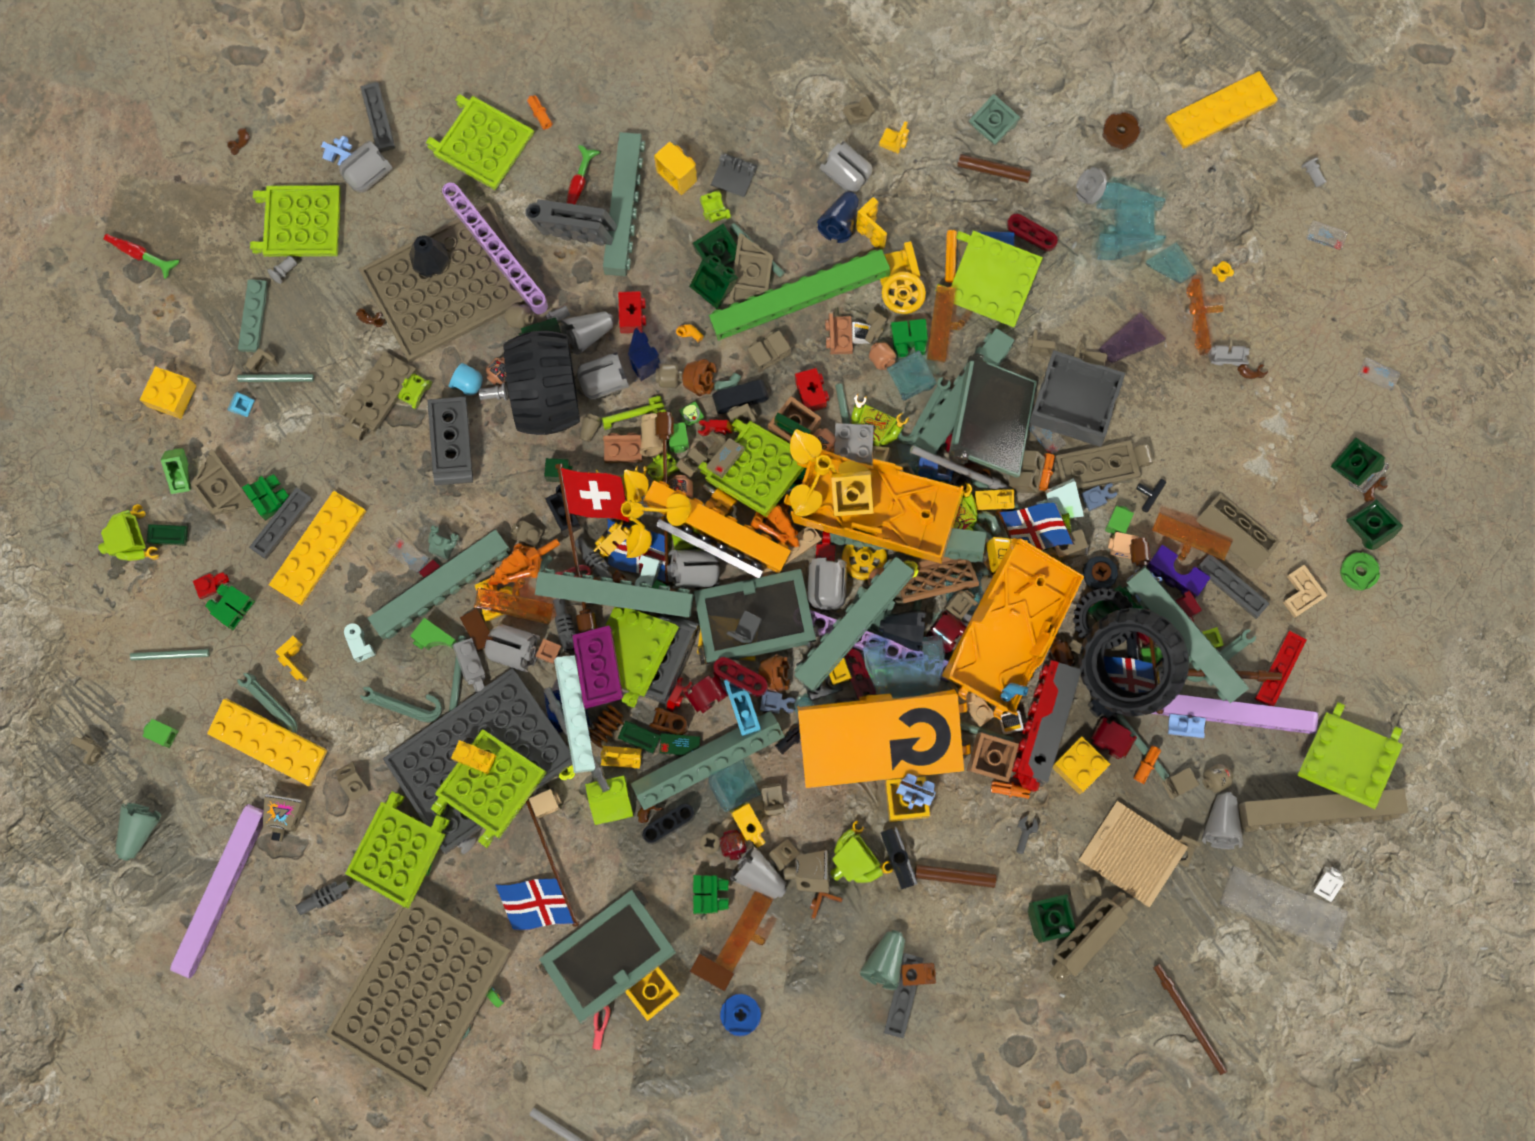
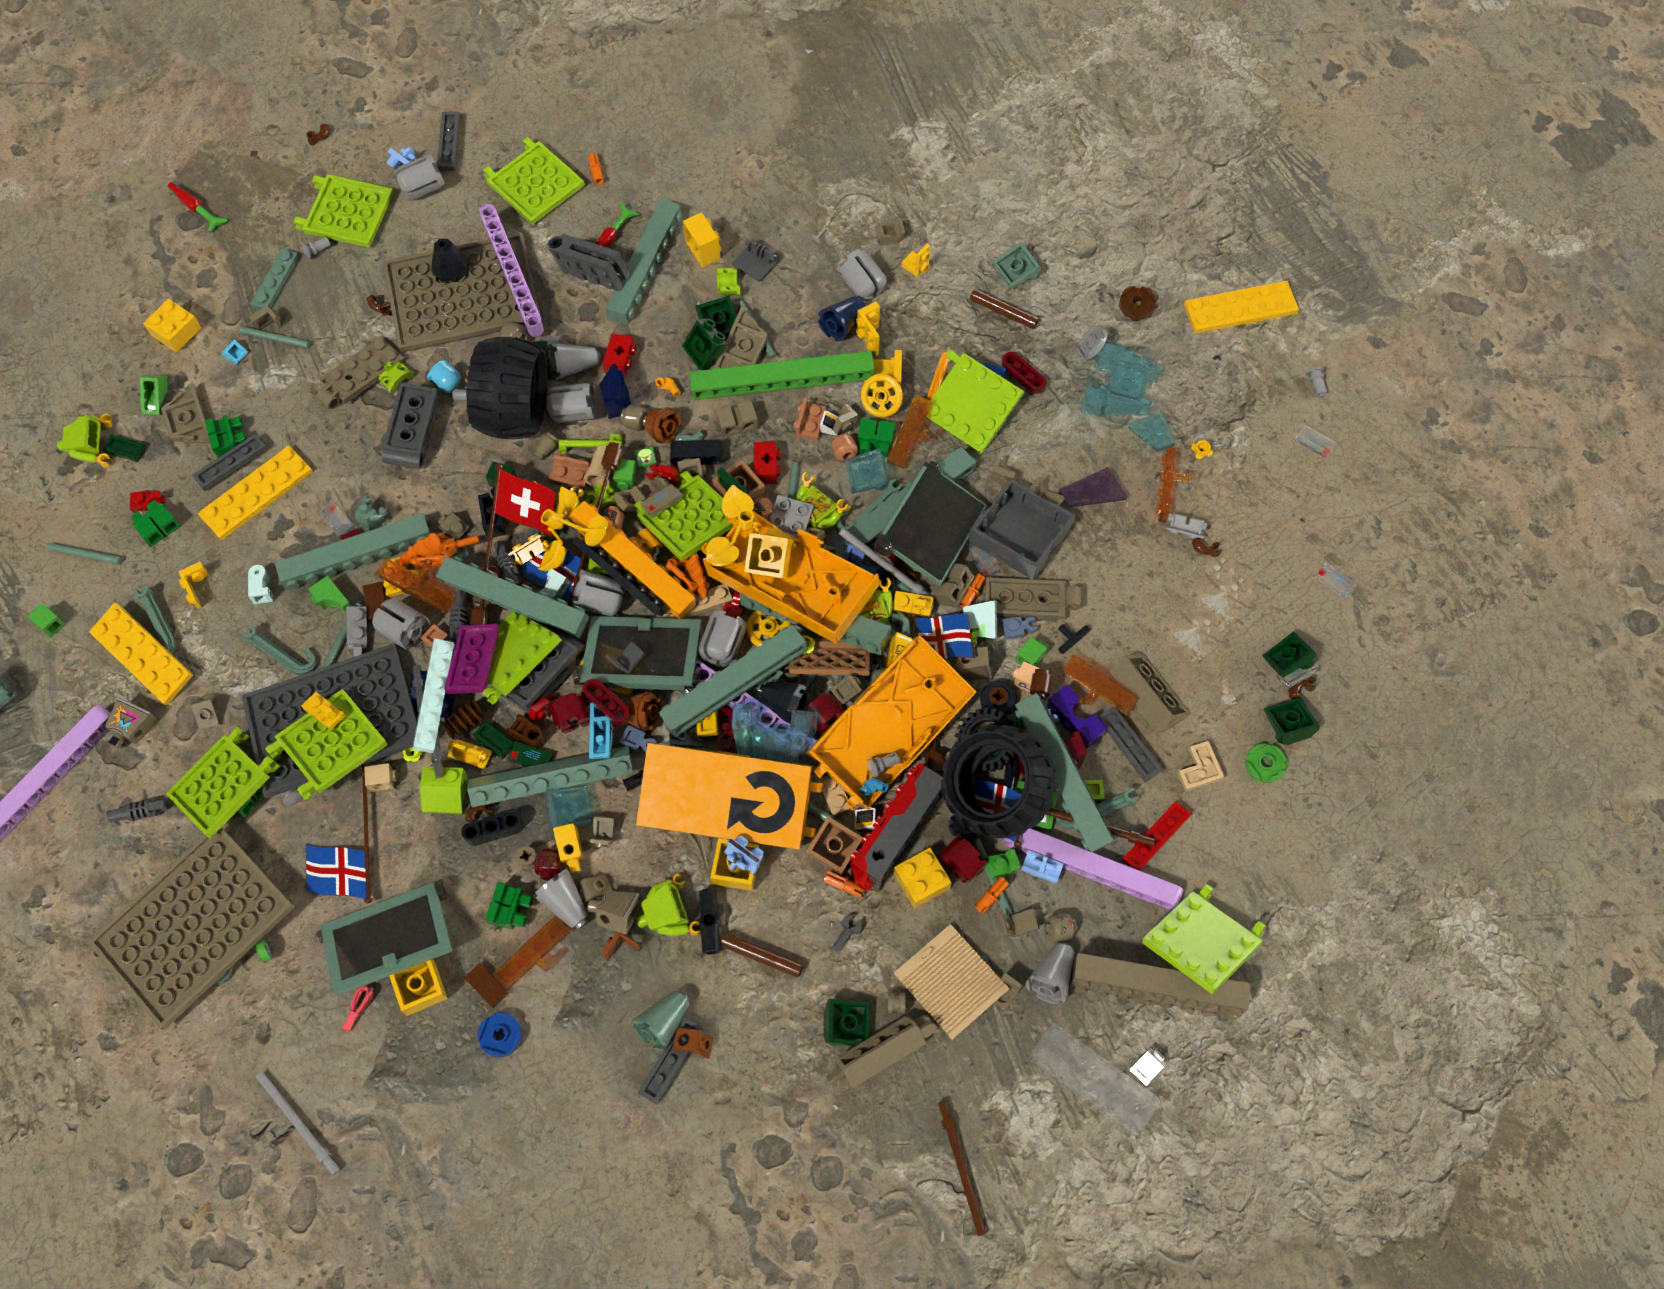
camera: 15 degrees right, 10 degrees down
none -> light grey pin [867,752,900,778]
none -> bright green bracket [985,849,1021,879]

